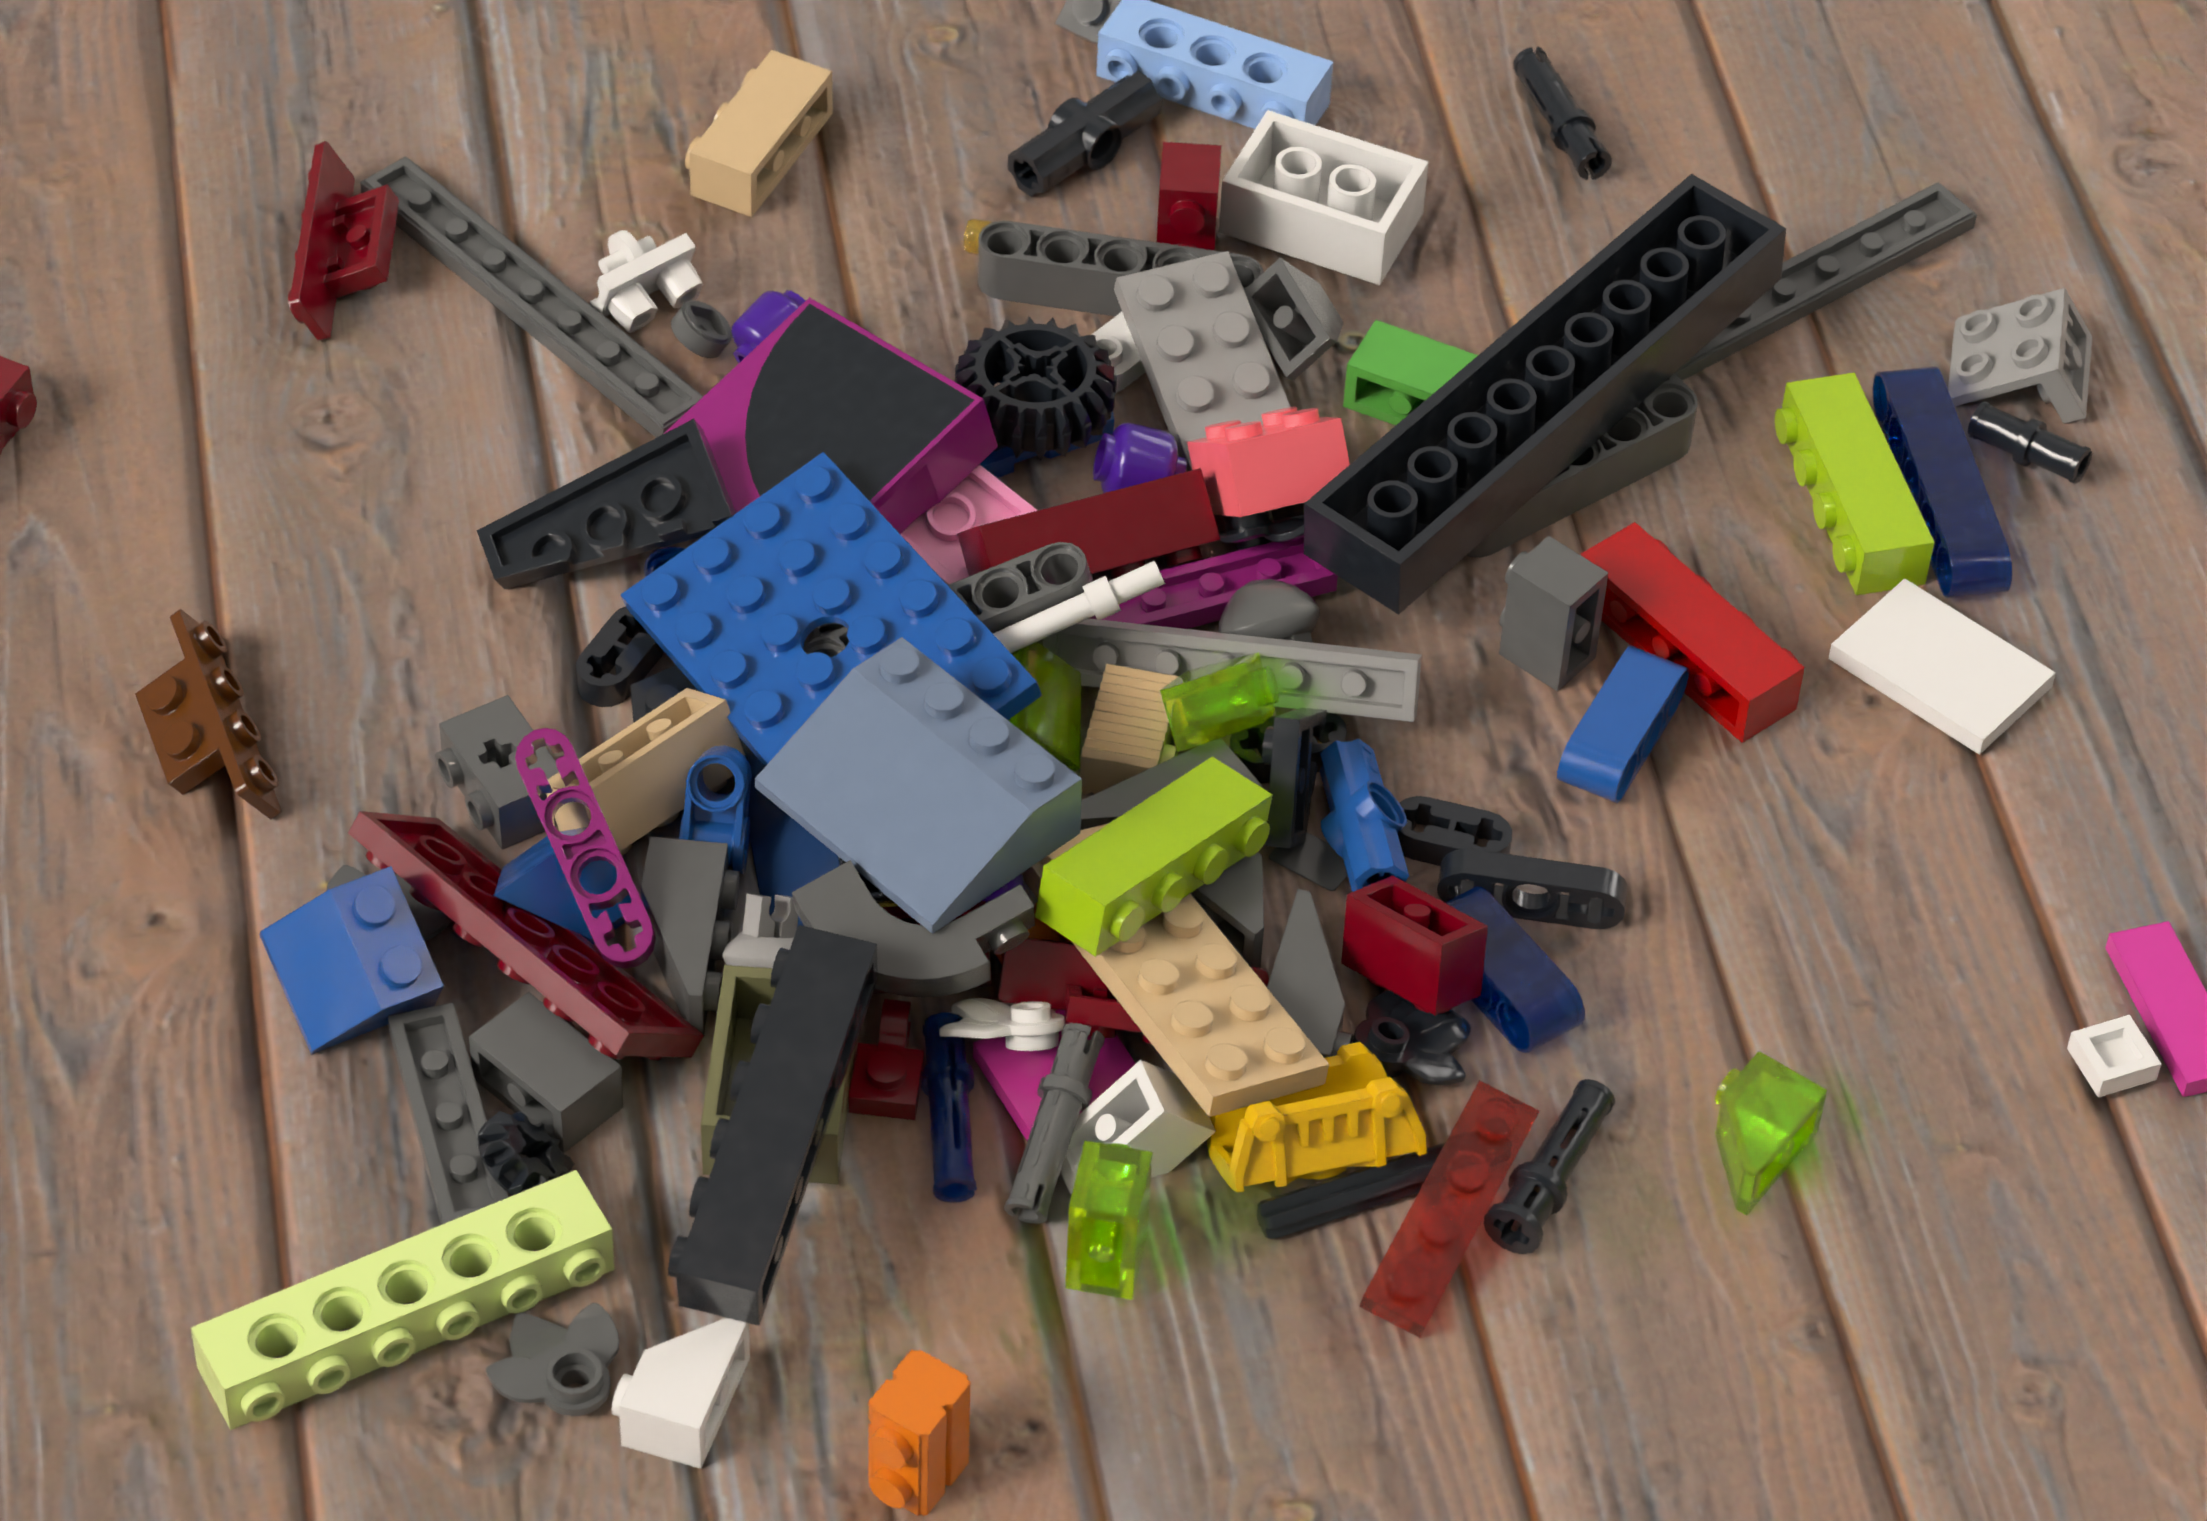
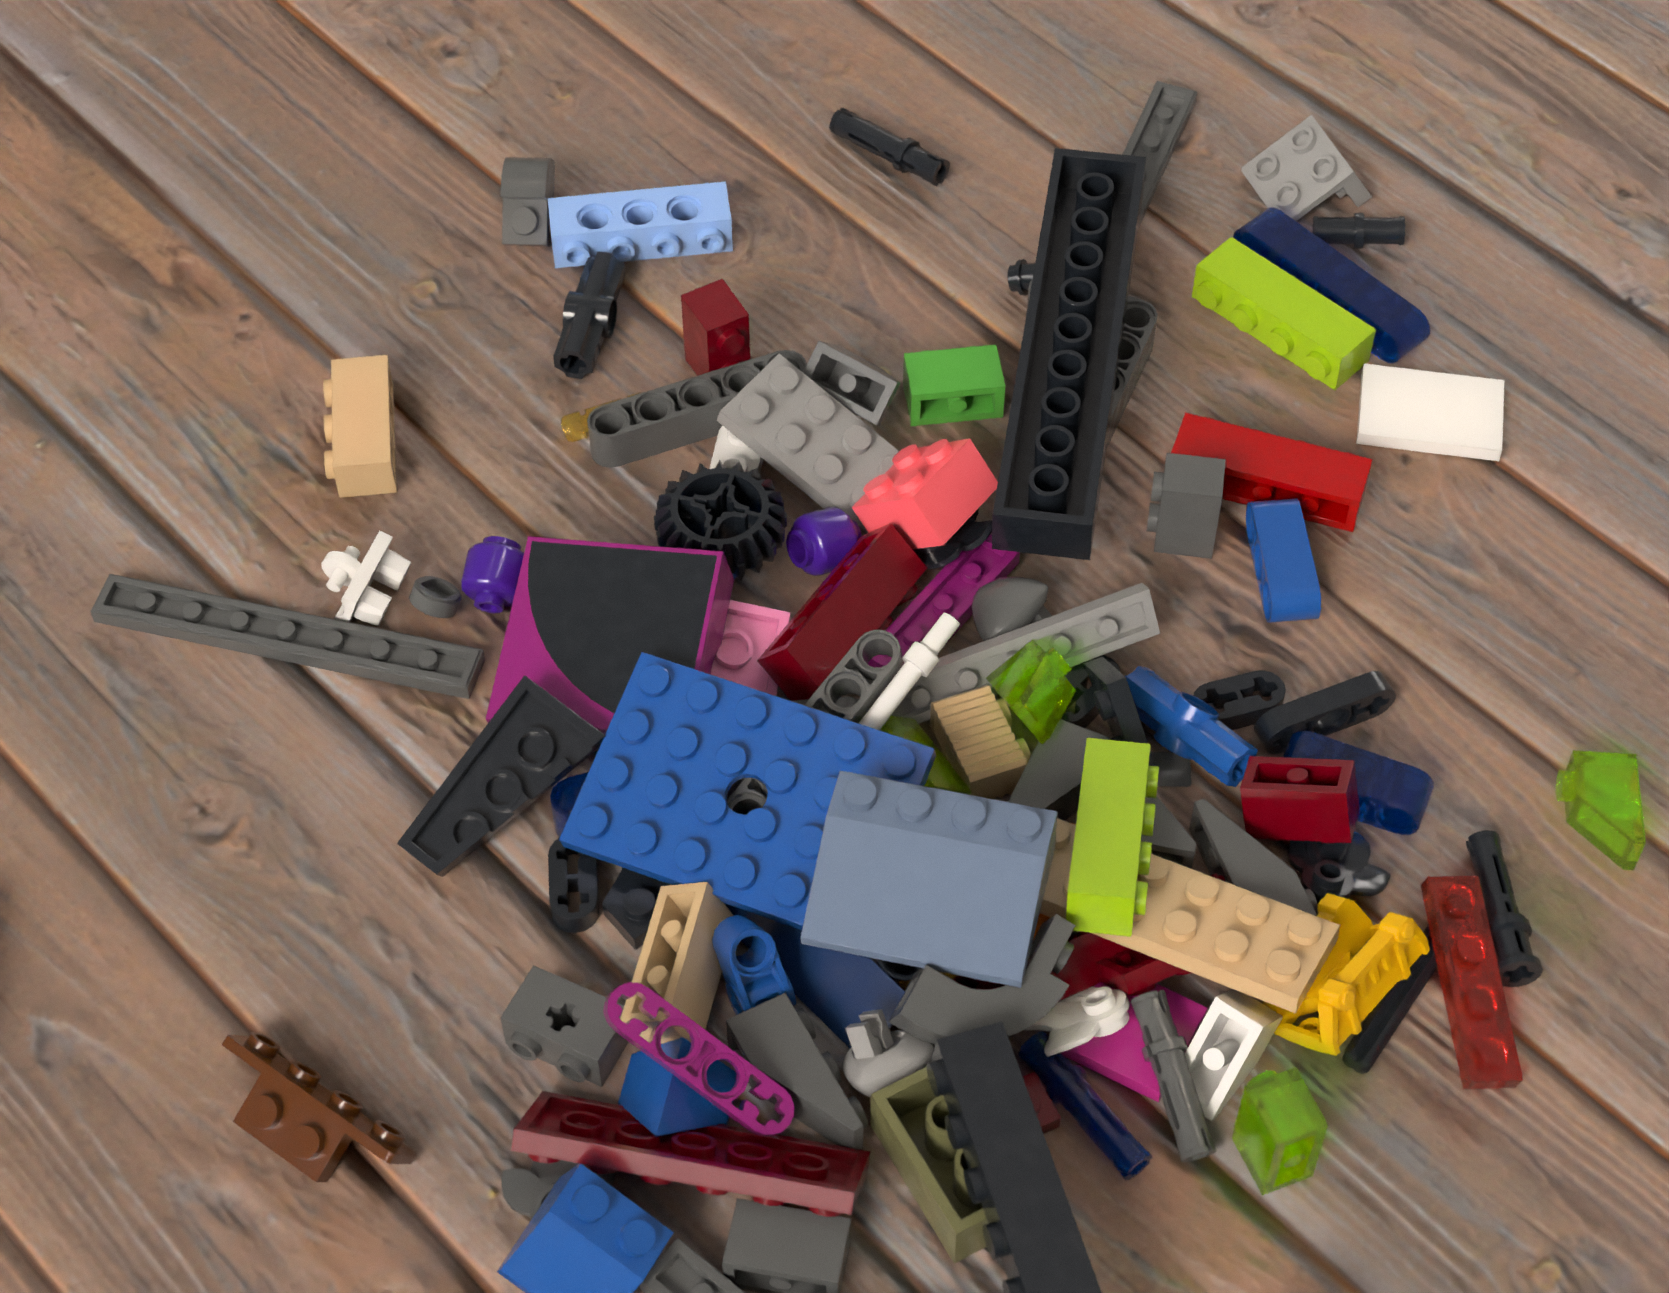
camera: 30 degrees left, 5 degrees up
dark red bracket [288,141,399,341] -> none
white brick [1219,110,1429,285] -> none

